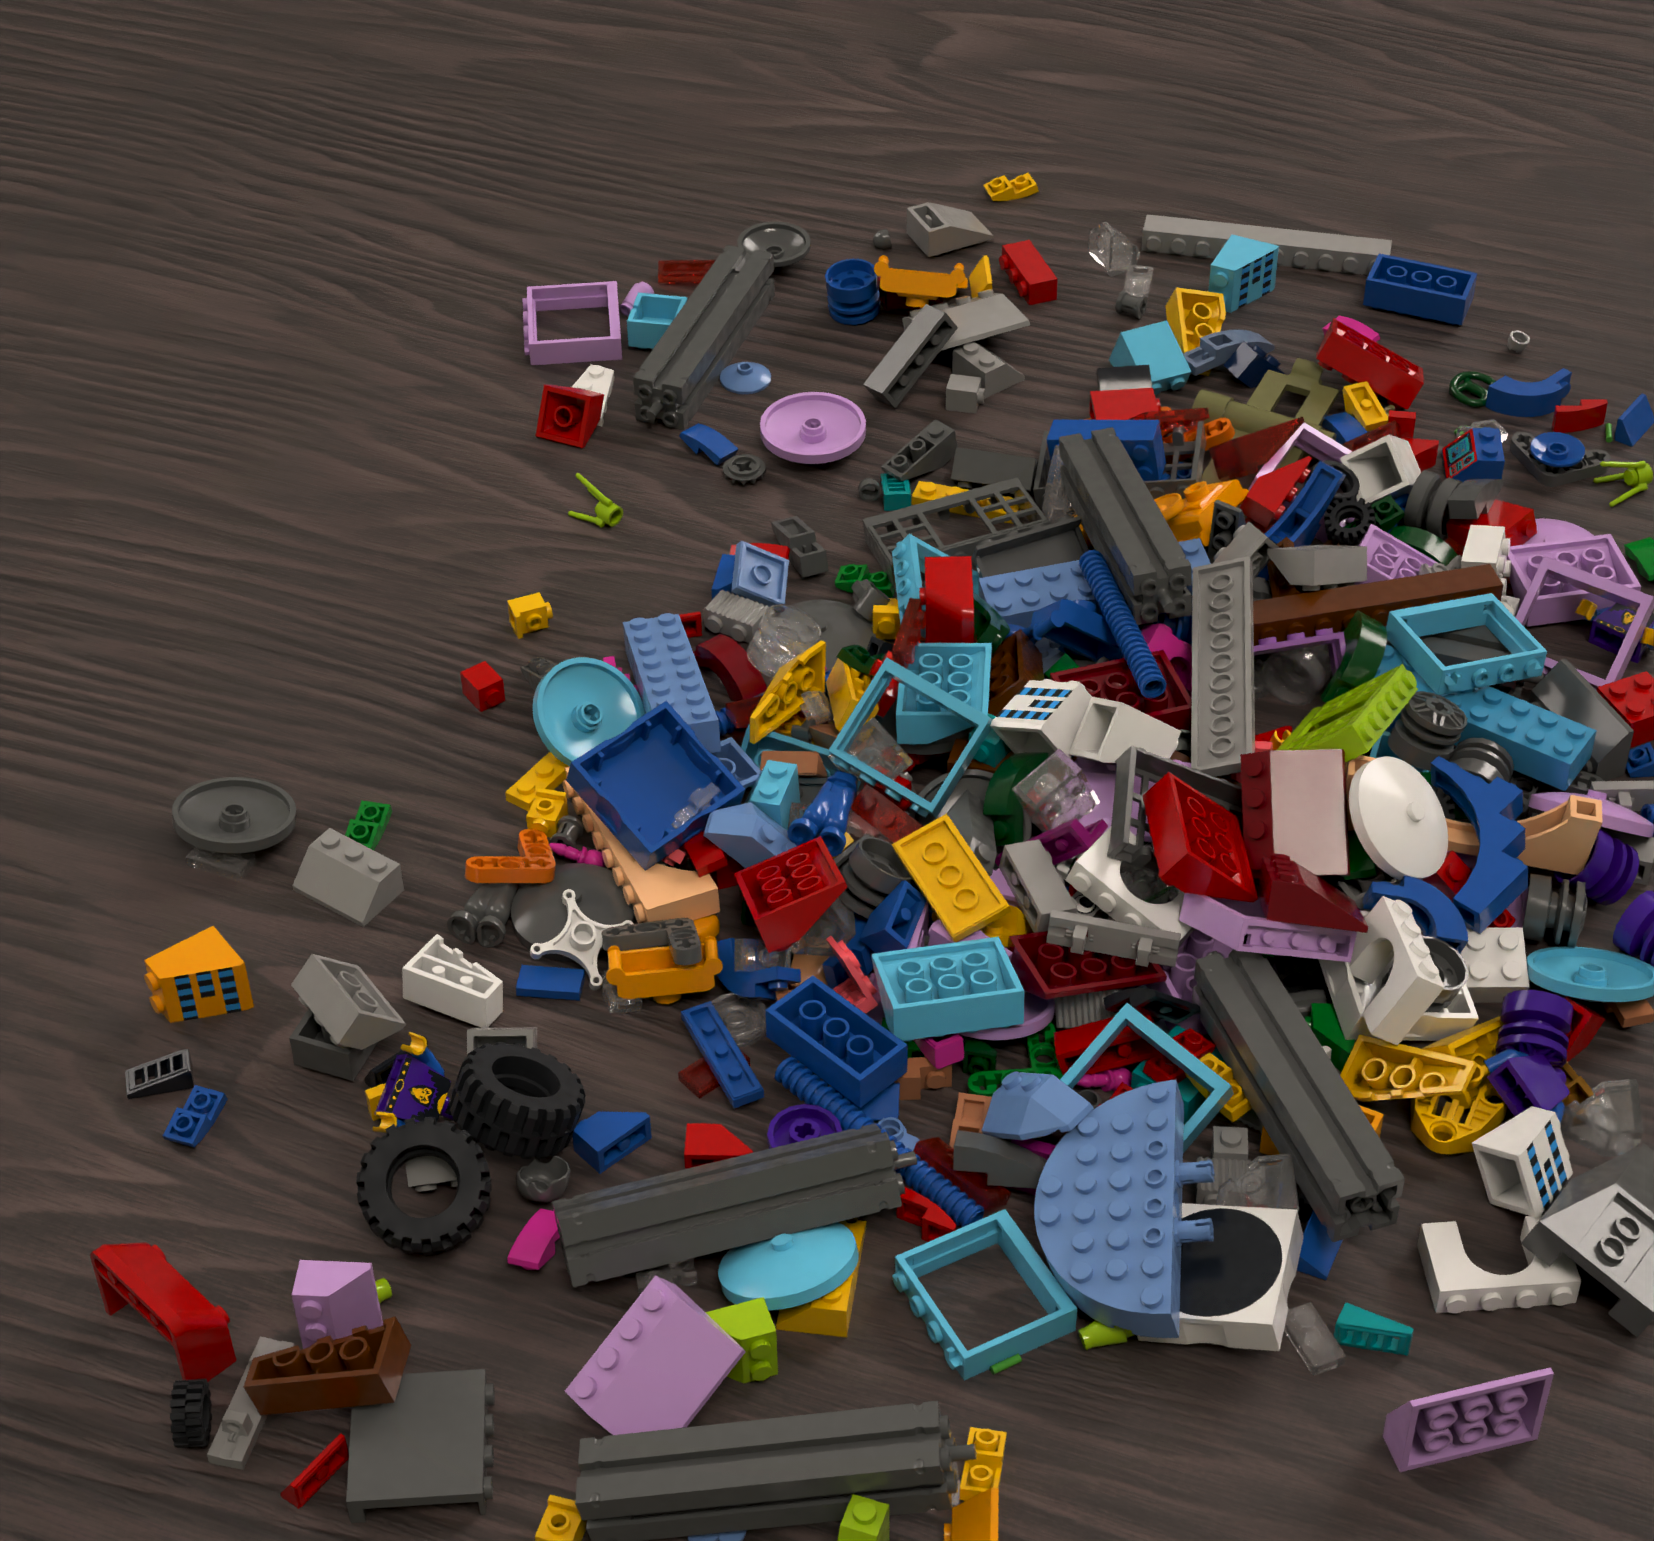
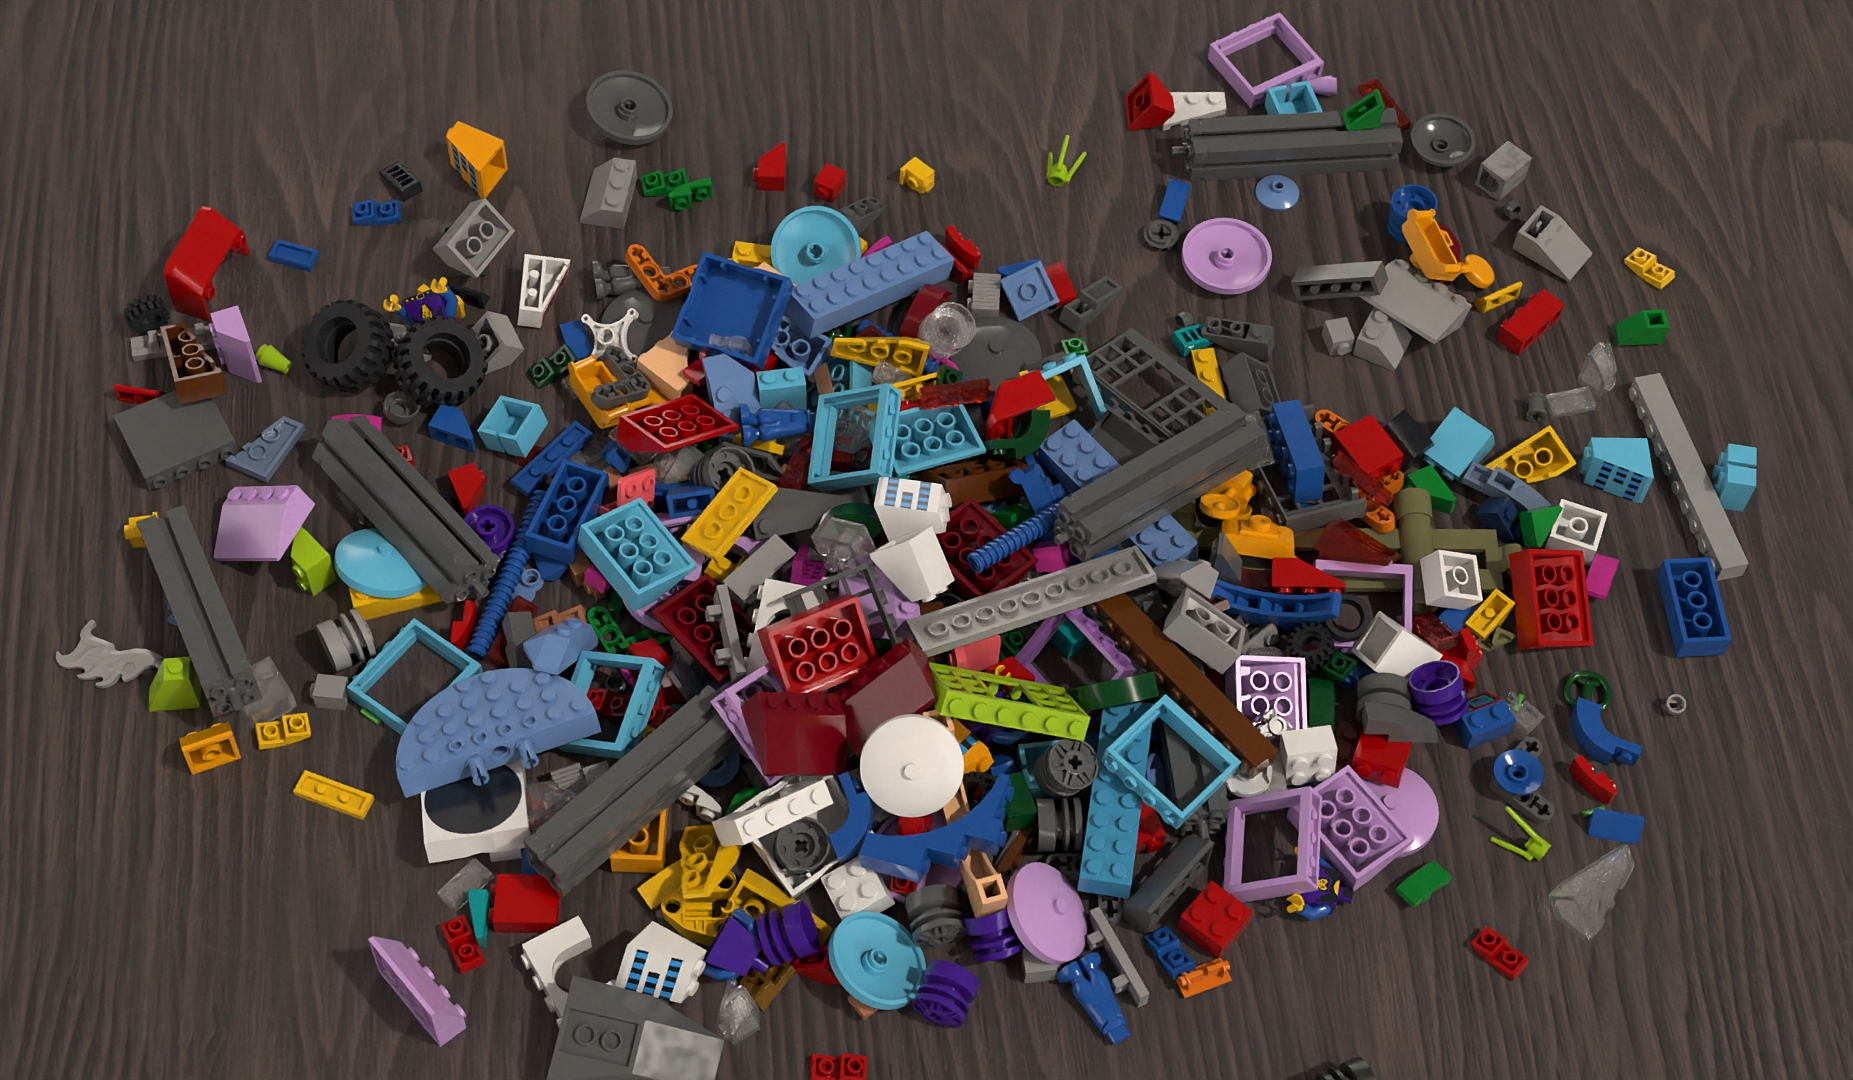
camera: 60 degrees right, 15 degrees up
none -> sand blue wing [225,416,305,483]
none -> blue tile [268,239,320,272]
none -> yellow tile [293,770,374,820]
none -> light grey brick [310,674,349,711]
none -> light grey wheel [315,608,376,672]
none -> red slope [440,914,486,974]
none -> medium azure piece [477,395,548,458]
none -> red brick [489,874,561,933]
none -> dark green slope [527,344,579,389]
none -> yellow slope [637,860,683,910]
none -> green slope [669,178,713,211]
none -> red slope [754,143,786,191]
none -> red slope [945,225,981,270]
none -> green slope [1342,89,1385,131]
none -> green slope [1404,465,1457,514]
none -> dark purple wheel [1408,660,1469,725]
none -> white brick [1420,550,1483,610]
none -> flat silver piece [1475,141,1532,201]
none -> green slope [1518,505,1563,548]
none -> white brick [1544,499,1607,566]
none -> green slope [1614,309,1670,346]
none -> medium azure piece [1712,443,1757,512]

